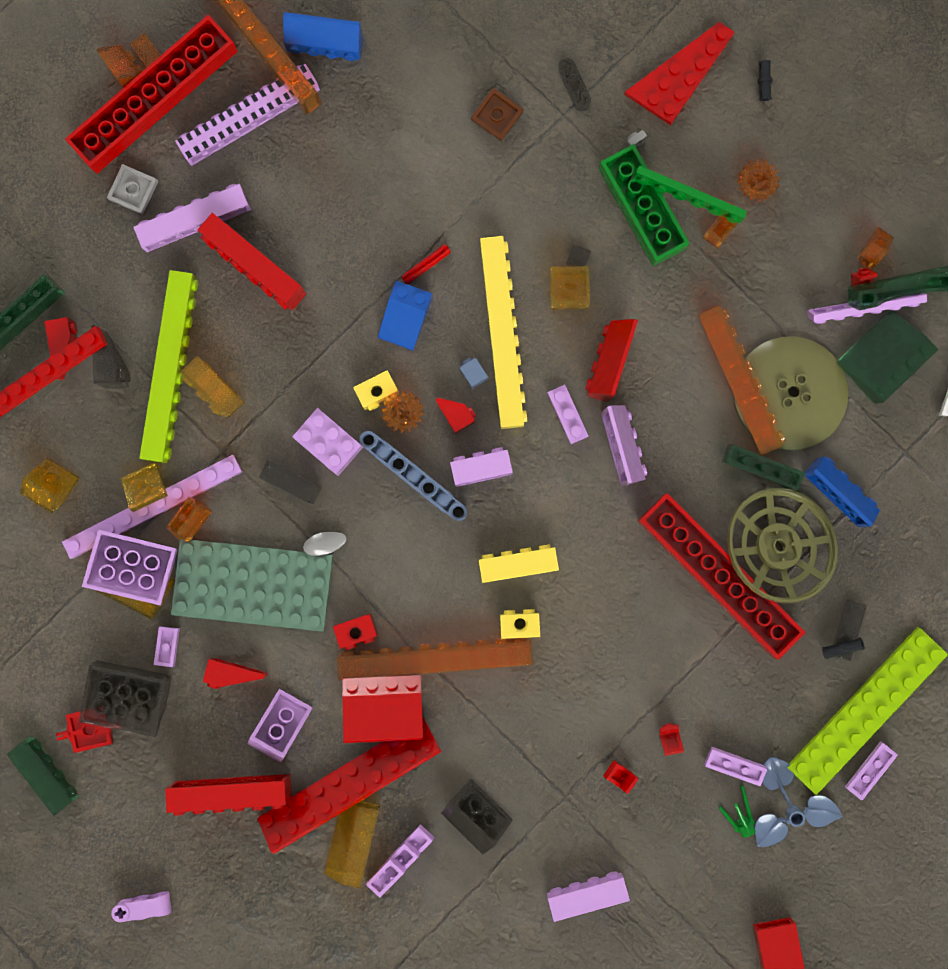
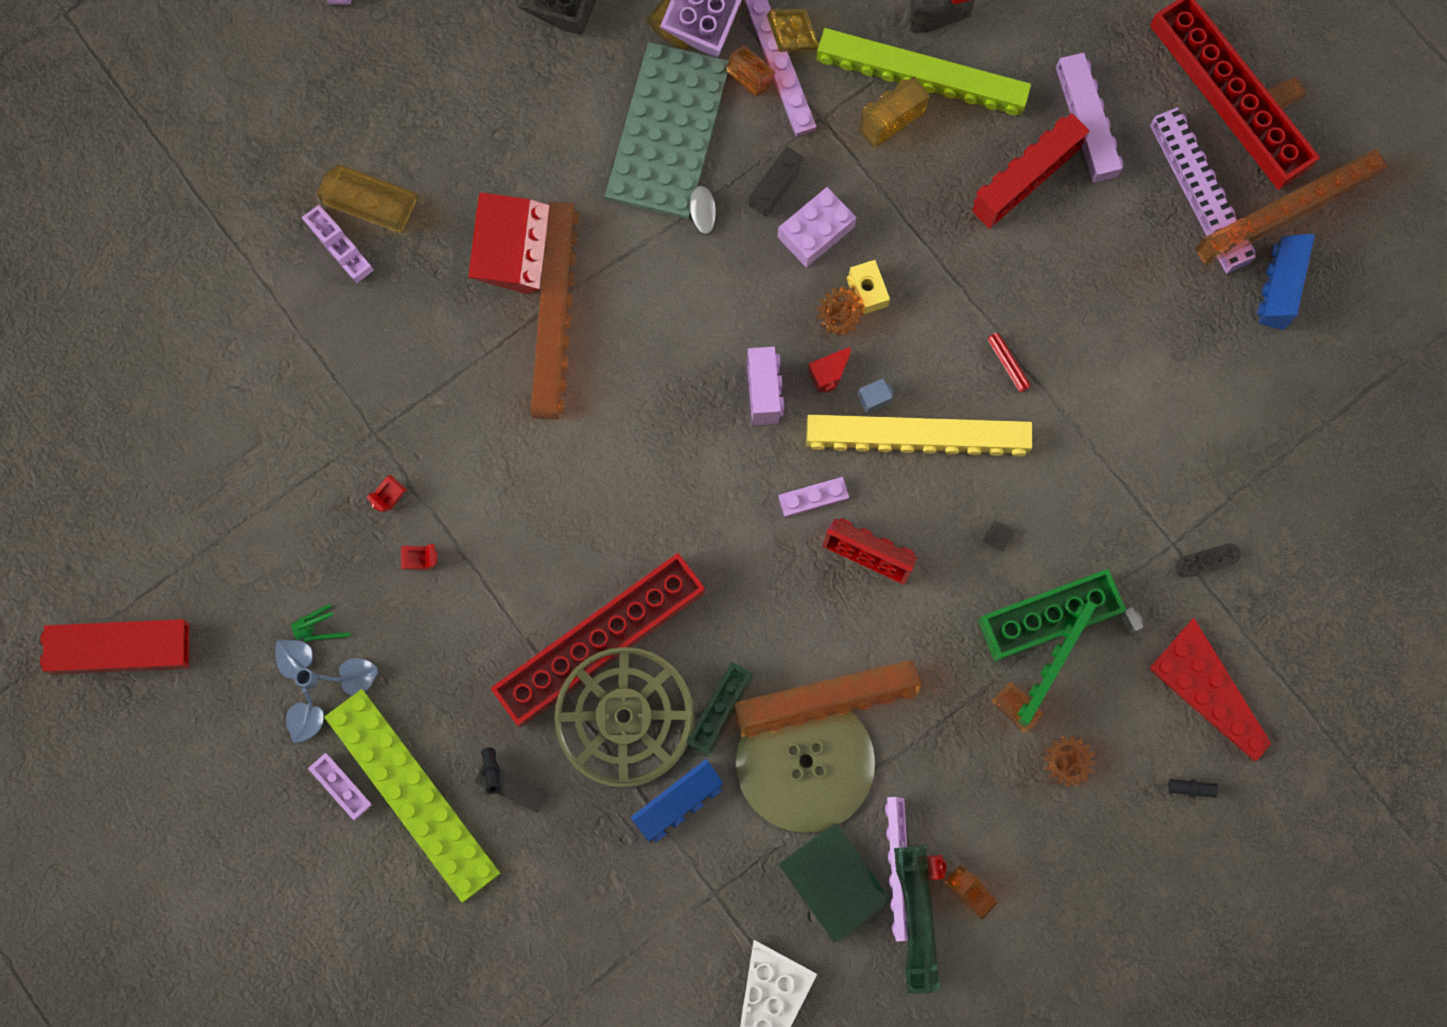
camera: 90 degrees right, 10 degrees down
clear orange slope [96,45,143,88] -> none
light grey plate [107,164,159,215] -> none
lavender plate [154,626,180,667] -> none
red brick [165,773,292,816] -> none
red slope [202,657,268,689] -> none
lavender slope [247,689,312,763] -> none
red plate [257,717,442,854] -> none
red brick [333,613,378,650] -> none
sand blue beam [360,431,467,521] -> none
blue slope [378,281,433,351] -> none
clear smoke slope [441,779,513,854] -> none
reddish brown plate [471,88,524,142] -> none
light yellow brick [479,544,559,583] -> none
light yellow brick [500,609,540,639] -> none
lavender brick [547,872,630,922] -> none
clear yellow brick [549,266,590,310] -> none
lavender slope [601,405,647,486] -> none
lavender plate [704,746,767,786] -> none

